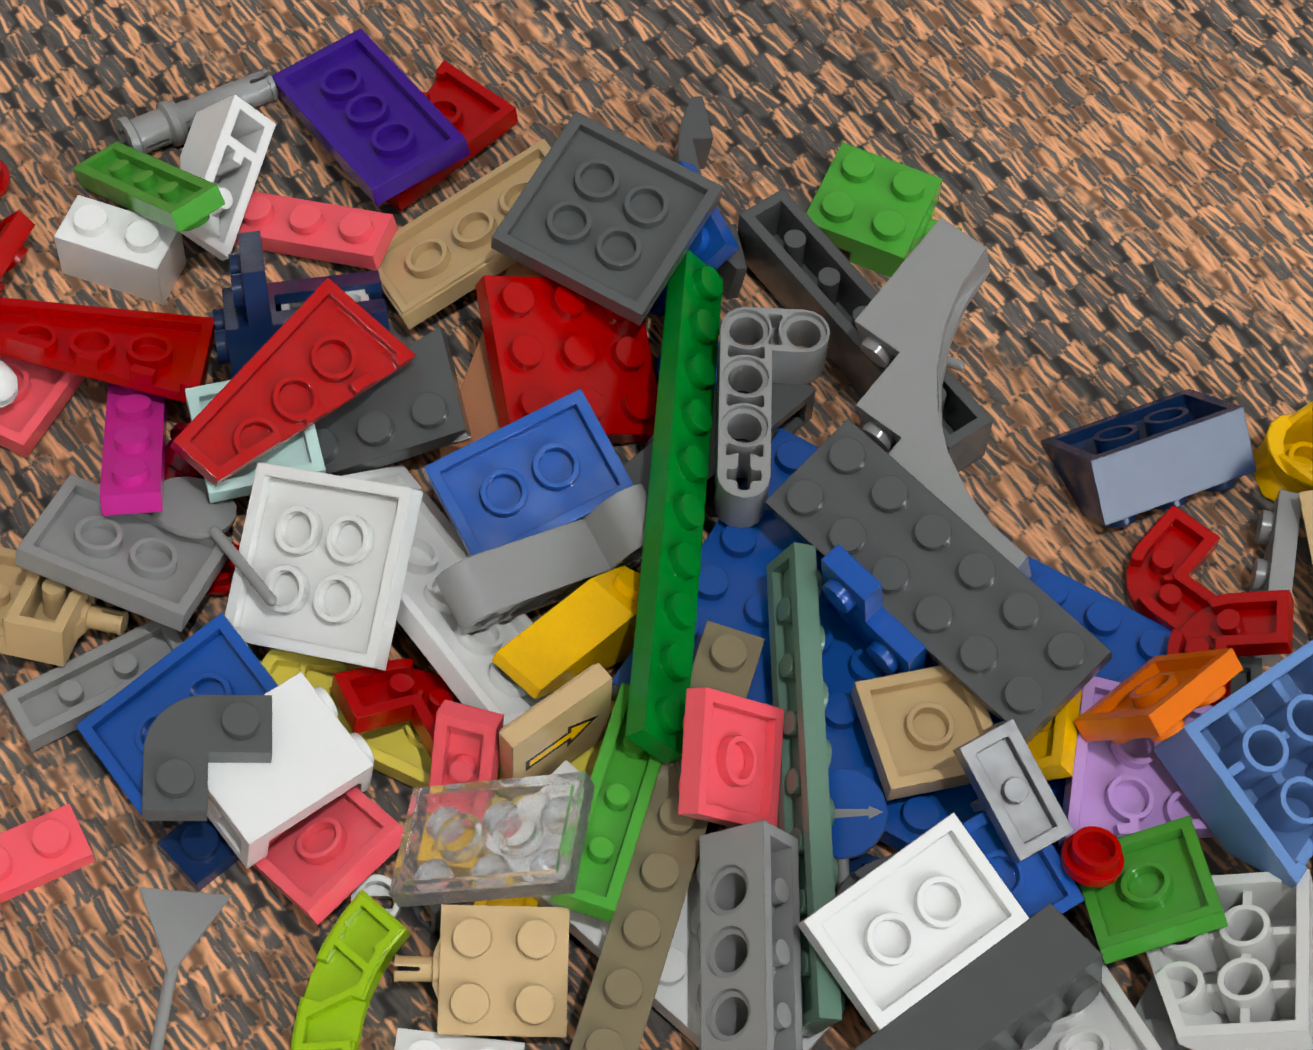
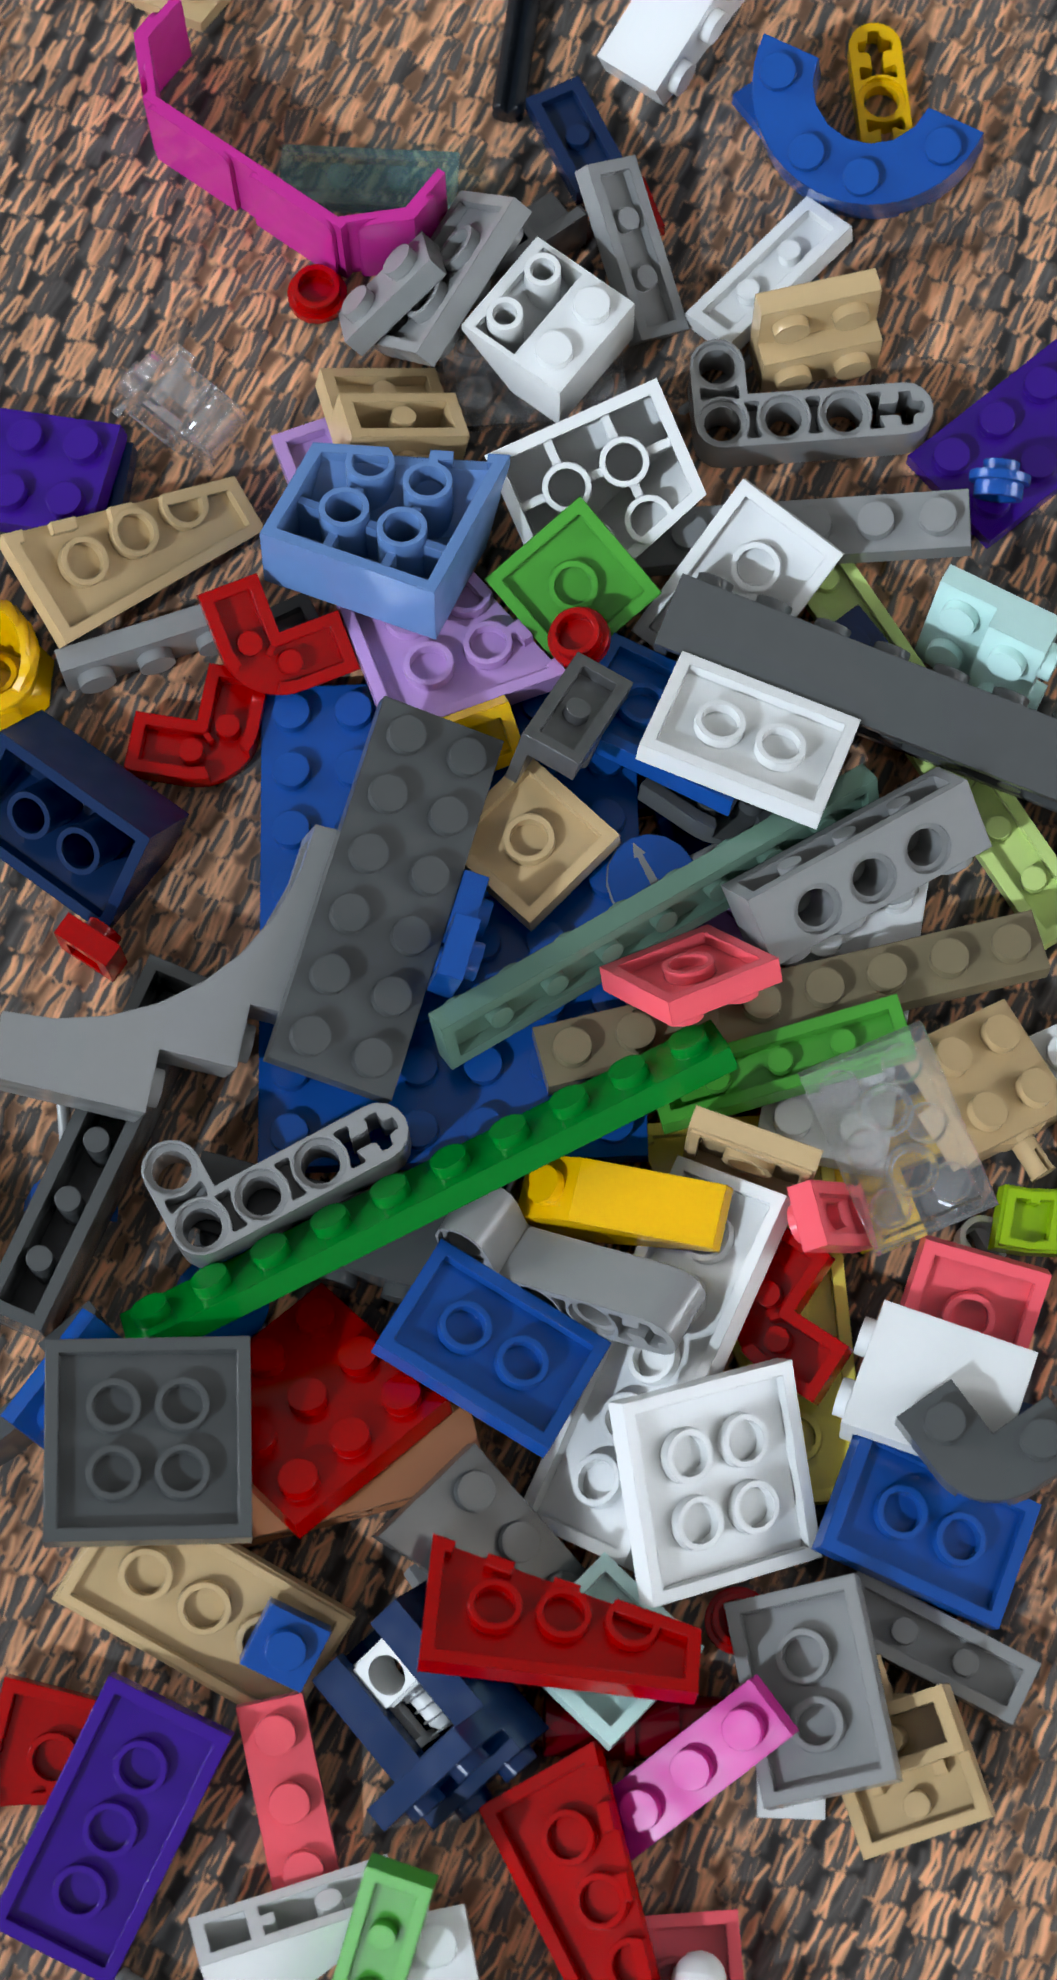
camera: 115 degrees left, 15 degrees up
light grey piece [150,476,277,606] -> none
orange plate [1074,648,1243,744] -> none
none -> red plate [54,912,128,982]
none -> blue plate [239,1596,332,1693]

